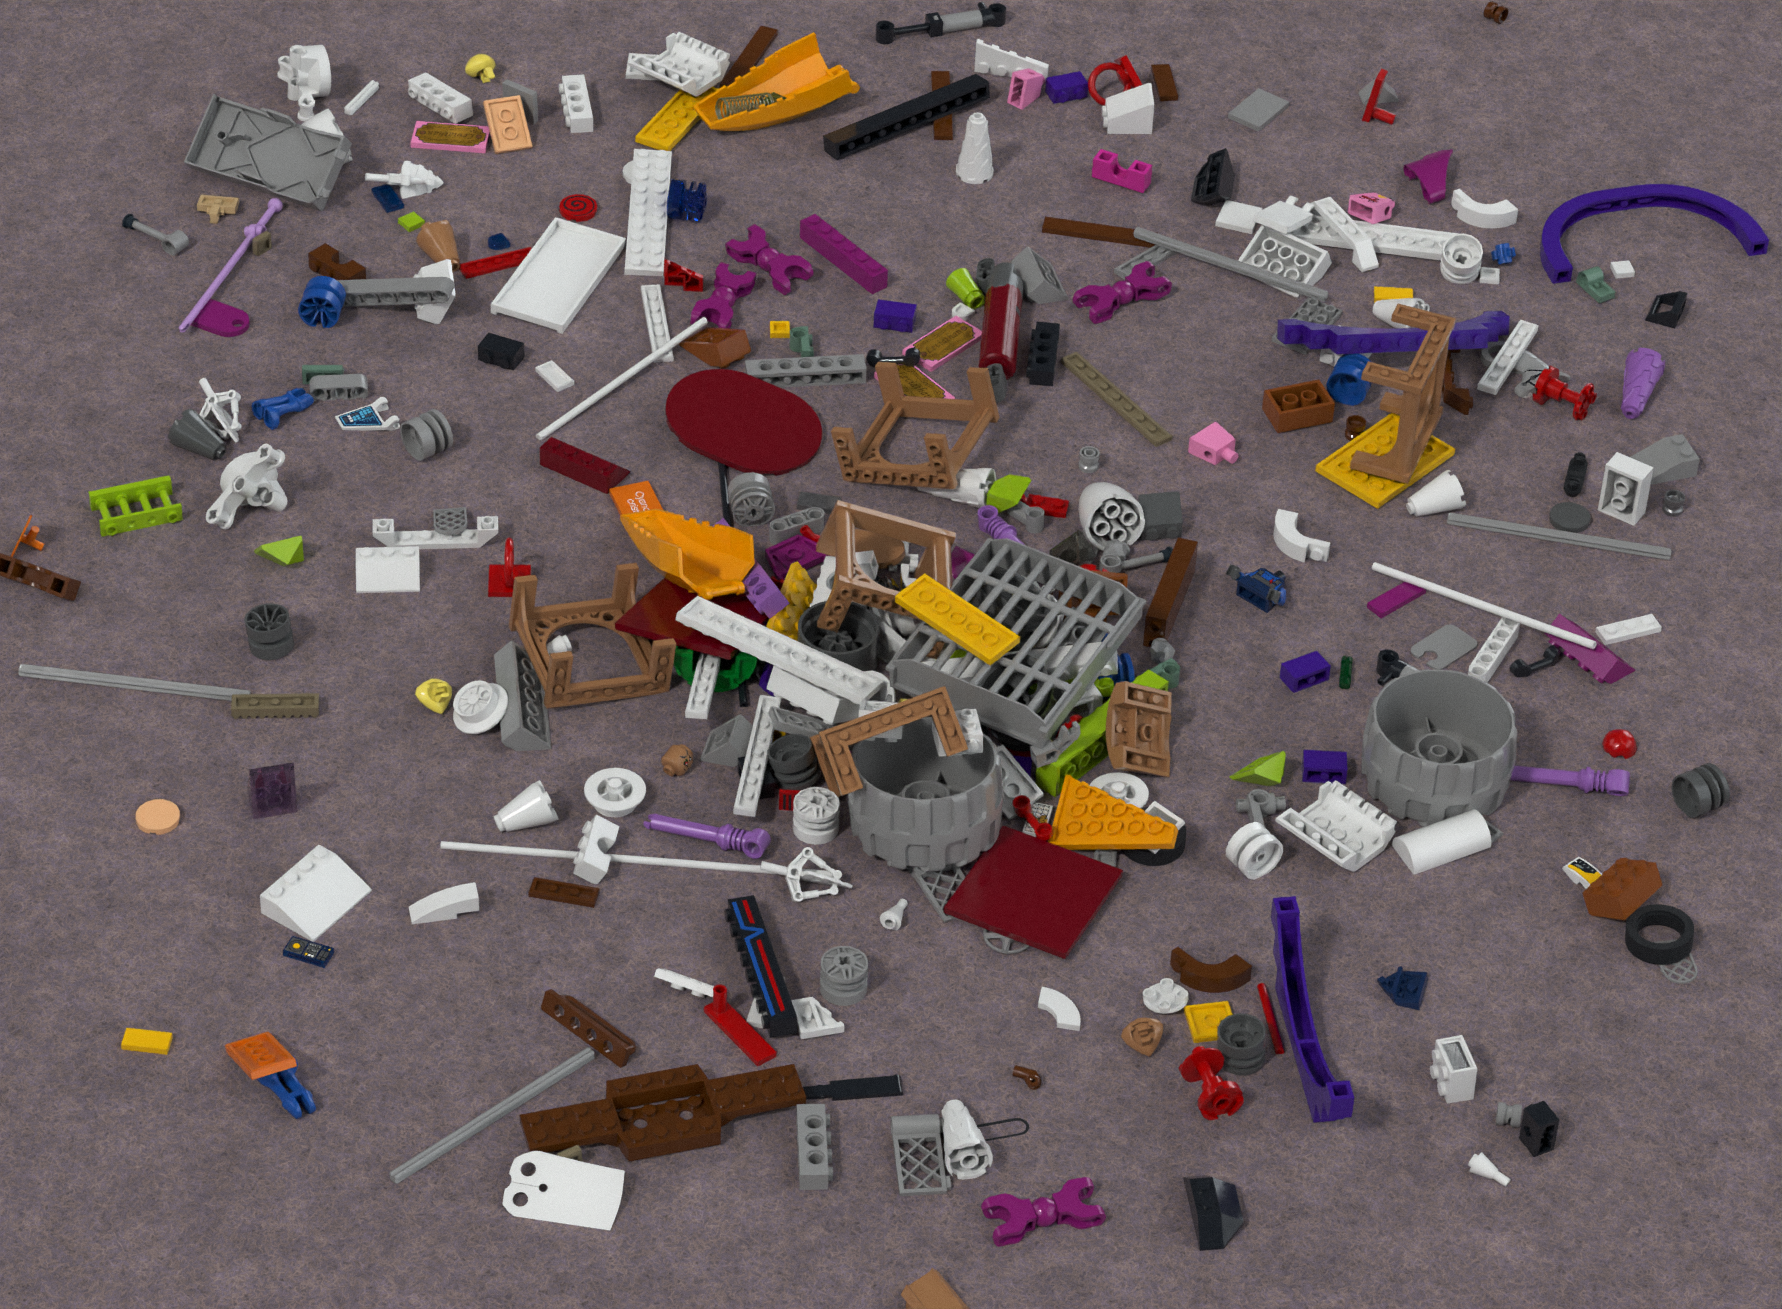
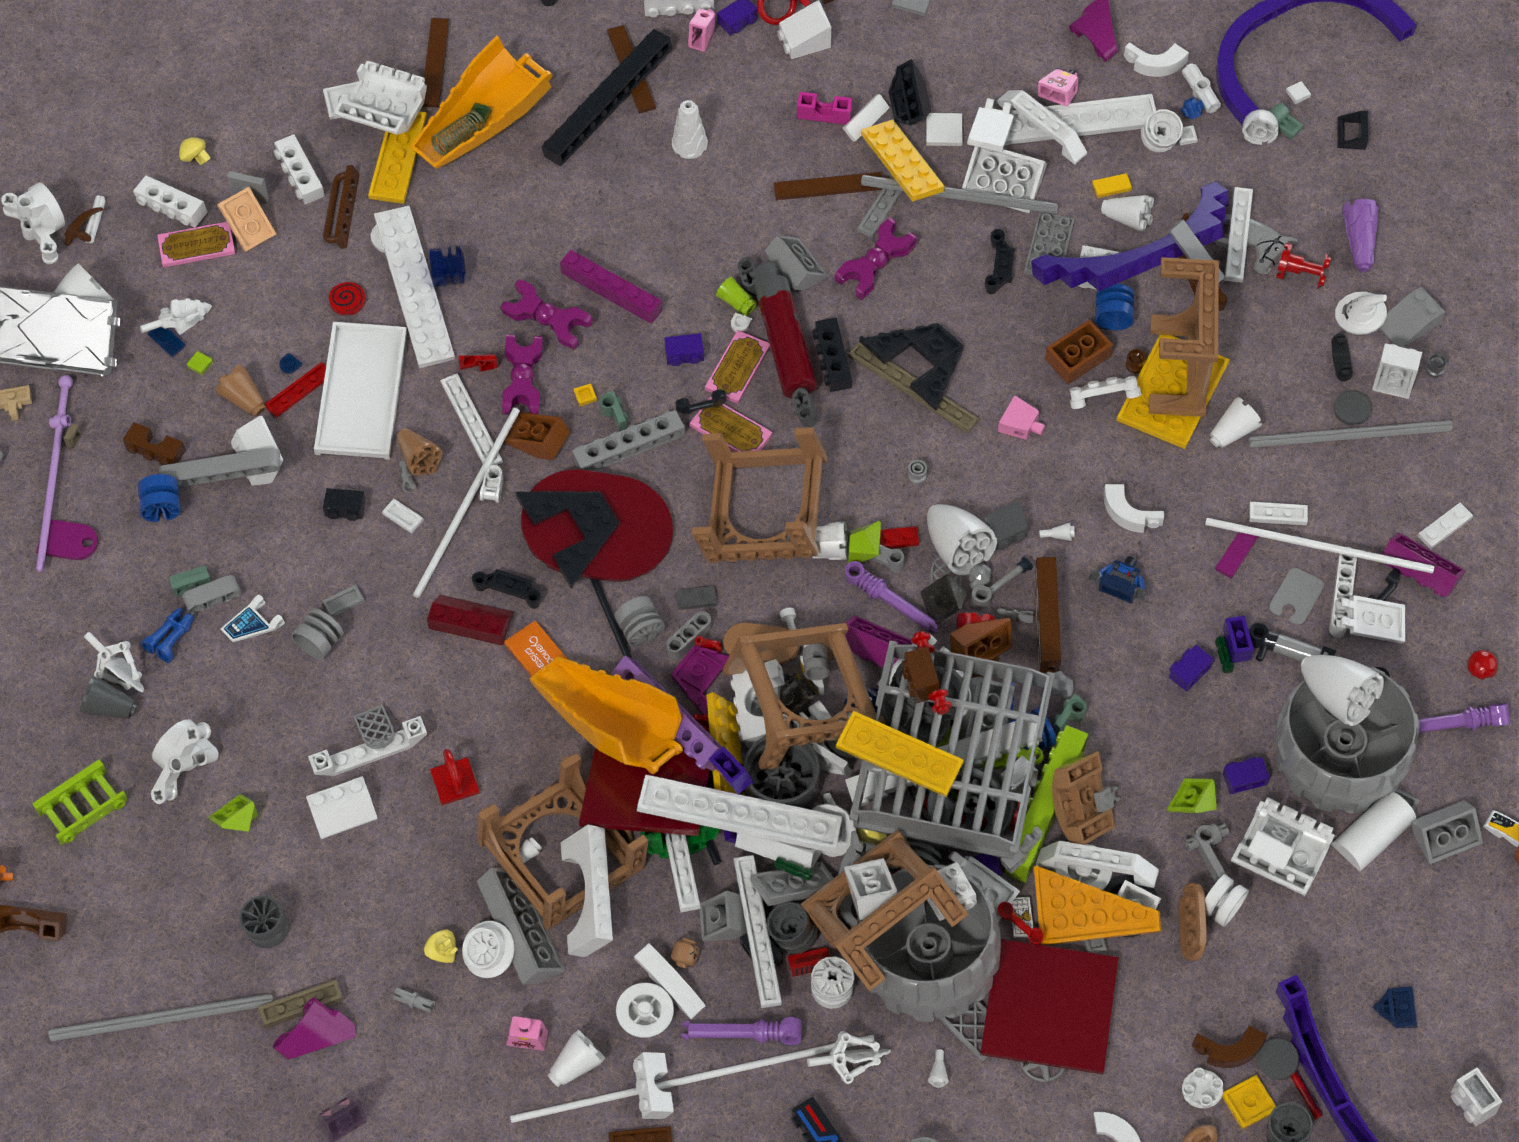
camera: 15 degrees left, 20 degrees up
none -> reddish brown piece [64,207,103,246]
none -> magenta panel [273,997,356,1059]
none -> light grey tile [321,585,365,618]
none -> reddish brown piece [323,165,359,249]
none -> light grey pin [393,987,435,1014]
none -> medium nougat cone [397,428,443,476]
none -> light grey piece [399,459,416,494]
none -> black plate [472,569,541,609]
none -> white piece [480,465,503,503]
none -> bright pink torso [506,1016,548,1051]
none -> black wing [515,491,619,589]
none -> white arch [561,825,613,957]
none -> white slope [634,943,706,1019]
none -> dark purple brick [708,746,753,794]
none -> dark green axle [774,857,813,881]
none -> light grey wheel [802,644,830,680]
none -> white tile [843,94,890,142]
none -> black wing [859,323,964,411]
none -> yellow plate [861,119,945,202]
none -> reddish brown brick [902,631,952,715]
none -> black plate [985,229,1015,294]
none -> light grey piece [996,608,1034,623]
none -> white slope [1036,841,1159,888]
none -> white cone [1039,522,1075,541]
none -> white plate [1070,376,1141,409]
none -> light grey plate [1093,787,1120,812]
none -> light grey tile [1168,219,1225,282]
none -> medium nougat tile [1179,882,1207,962]
none -> white piece [1182,63,1221,114]
none -> dark purple brick [1223,616,1254,663]
none -> white cylinder [1242,109,1278,145]
none -> white slope [1247,815,1303,870]
none -> white plate [1249,502,1308,525]
none -> dark grey tile [1258,1038,1300,1081]
none -> white cylinder [1301,655,1384,726]
none -> white piece [1335,292,1387,335]
none -> white tile [1336,595,1405,643]
none -> light grey slope [1411,800,1483,864]

